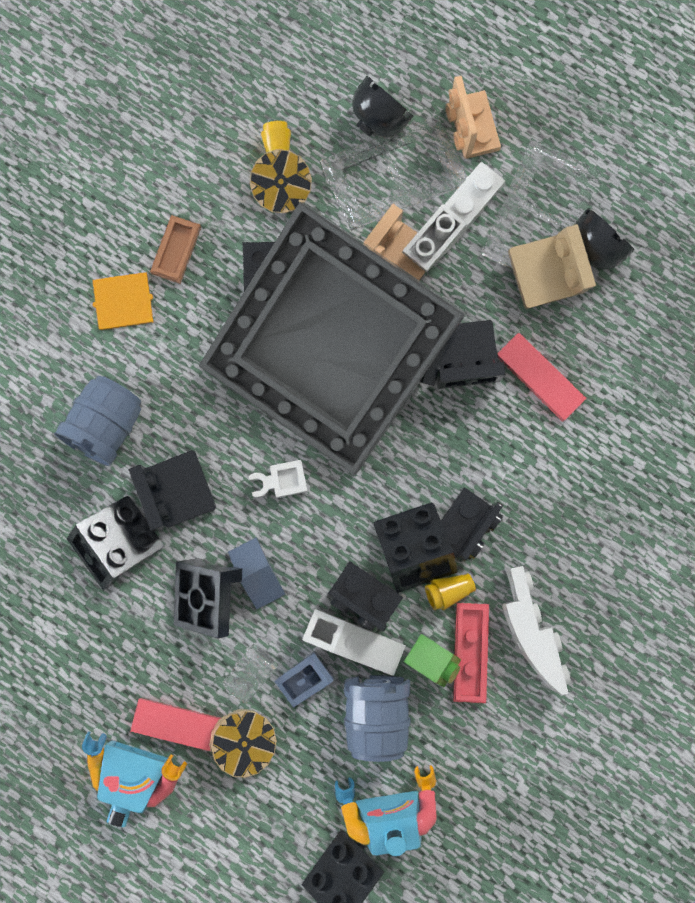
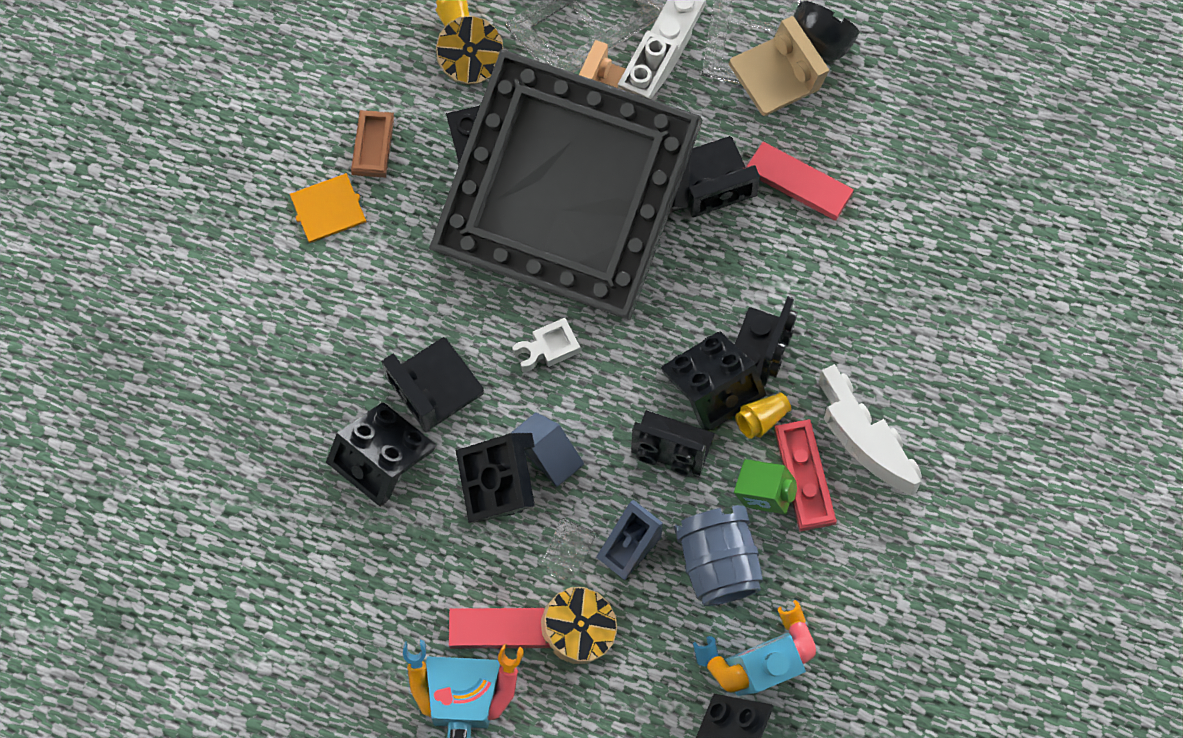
camera: 10 degrees left, 15 degrees down
sand blue piece [54,376,141,466] -> none
white slope [302,608,406,676] -> none

